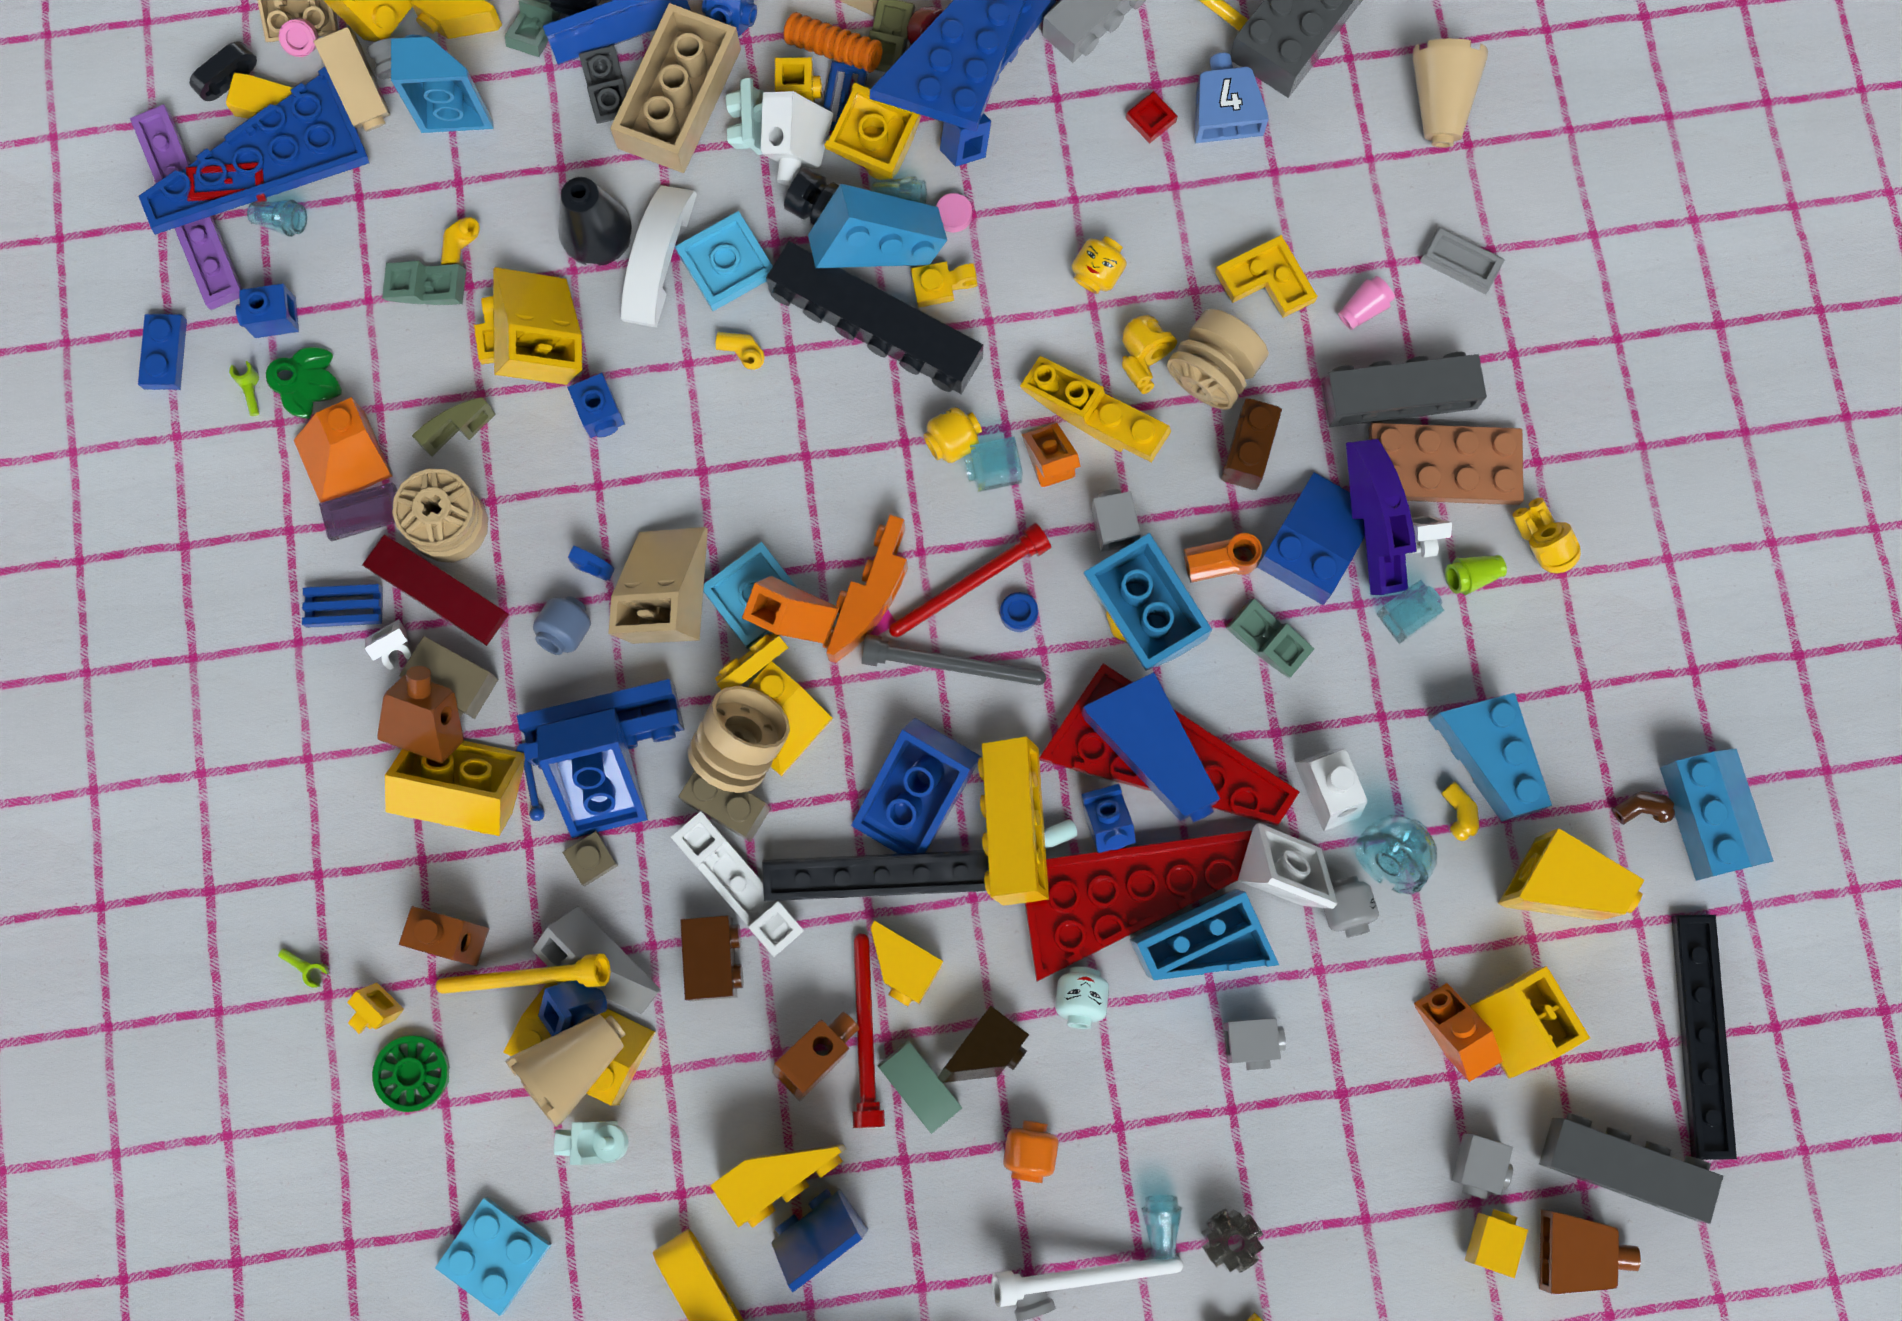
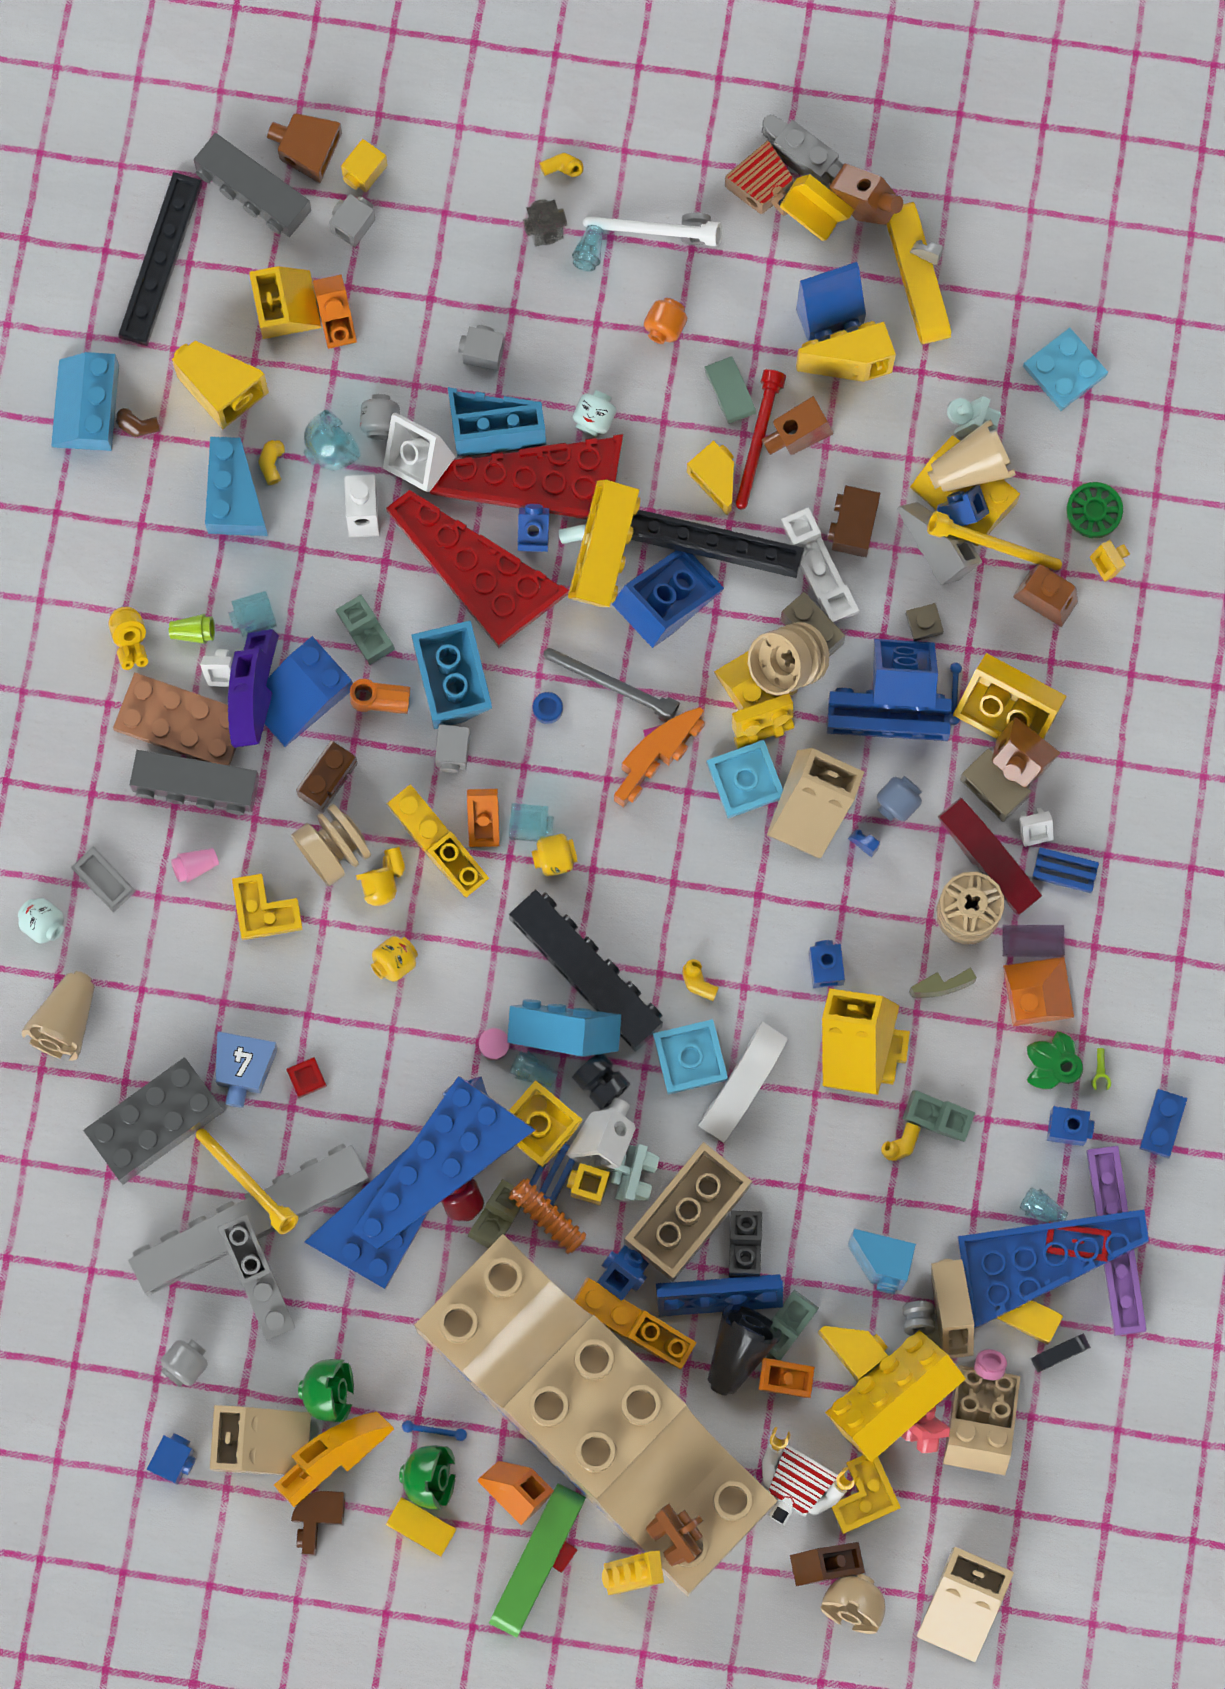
camera: 165 degrees left, 0 degrees up
lime hand [278,948,329,988] -> none
black cone [558,177,632,266] -> none
orange slope [742,576,840,644] -> none
red piece [889,523,1052,637] -> none
yellow plate [911,261,978,308] -> none
dark brown slope [937,1005,1029,1083] -> none
blue slope [1081,672,1220,823] -> none
none -> light aqua head [18,898,64,944]

